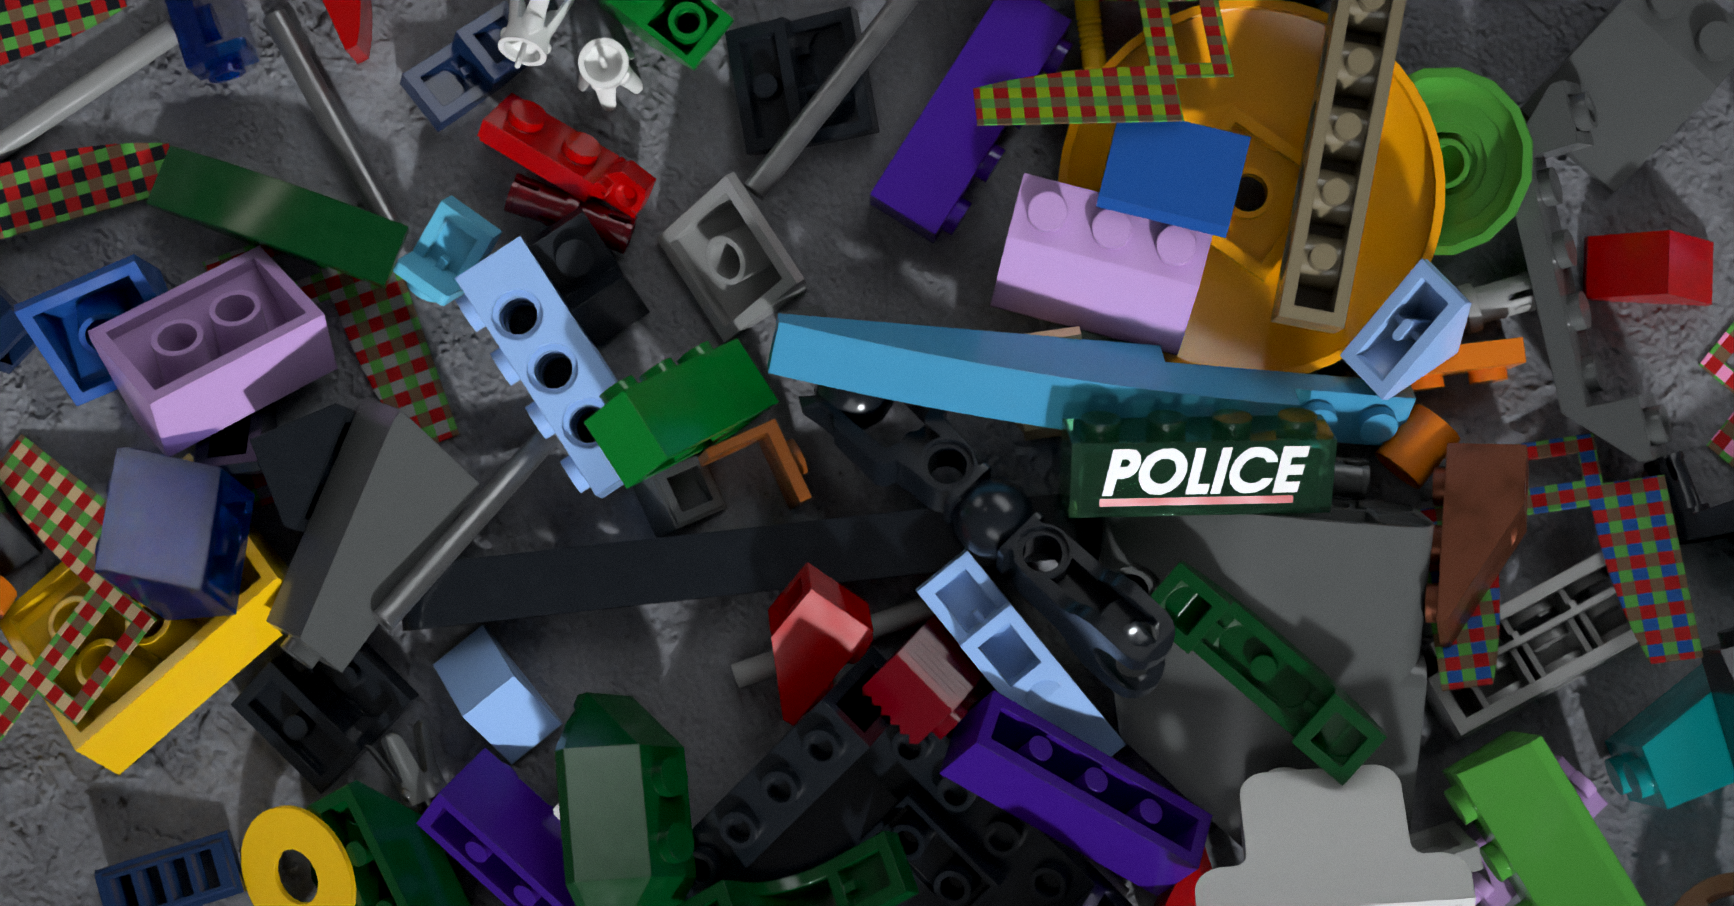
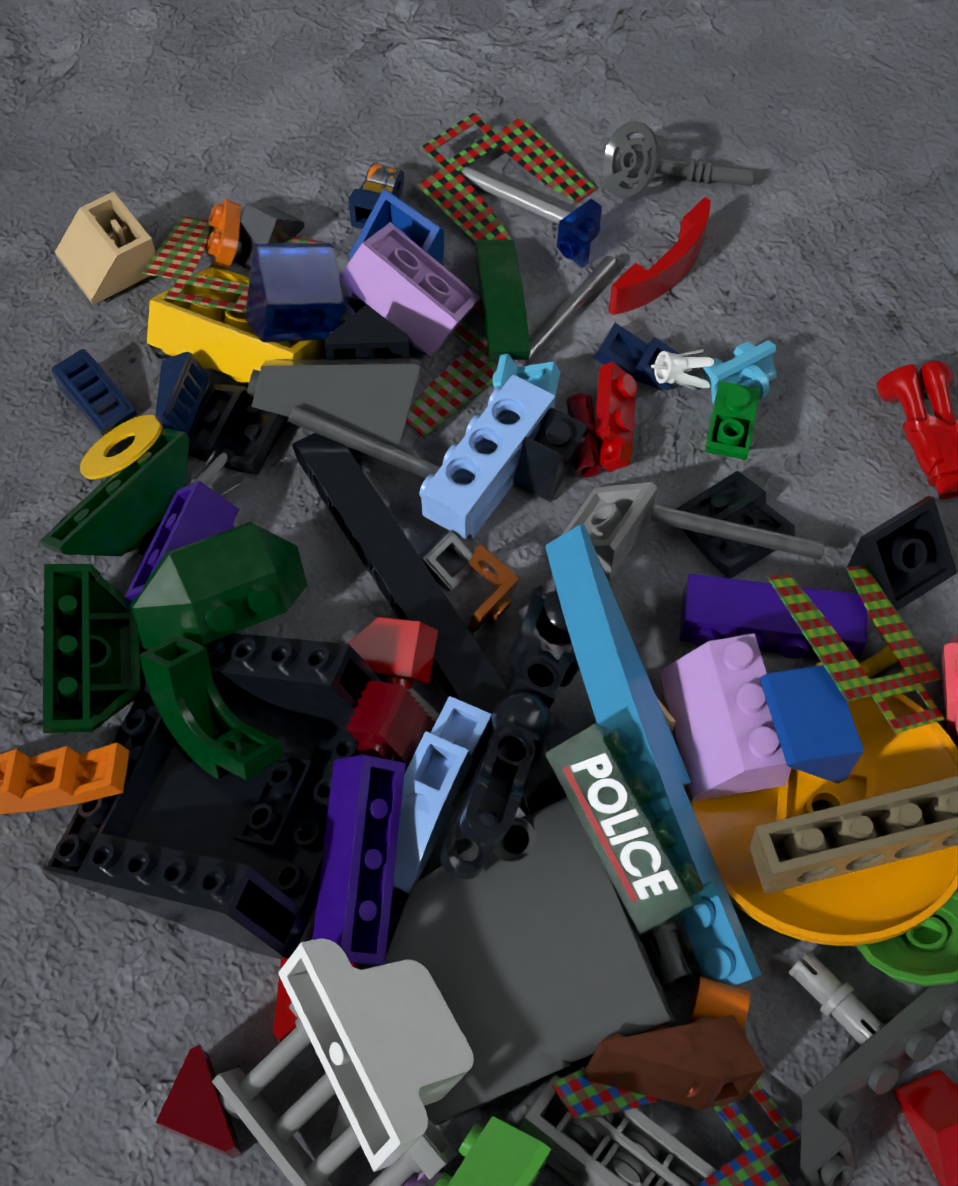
camera: 65 degrees right, 25 degrees down
light blue slope [433,625,563,764] -> none
white piece [577,38,643,112] -> none
green brick [584,338,779,489] -> none
dark green slope [1150,560,1388,786] -> none
light blue slope [1340,258,1472,400] -> none
orange plate [1411,337,1526,392] -> none
none -> dark blue slope [155,352,209,436]

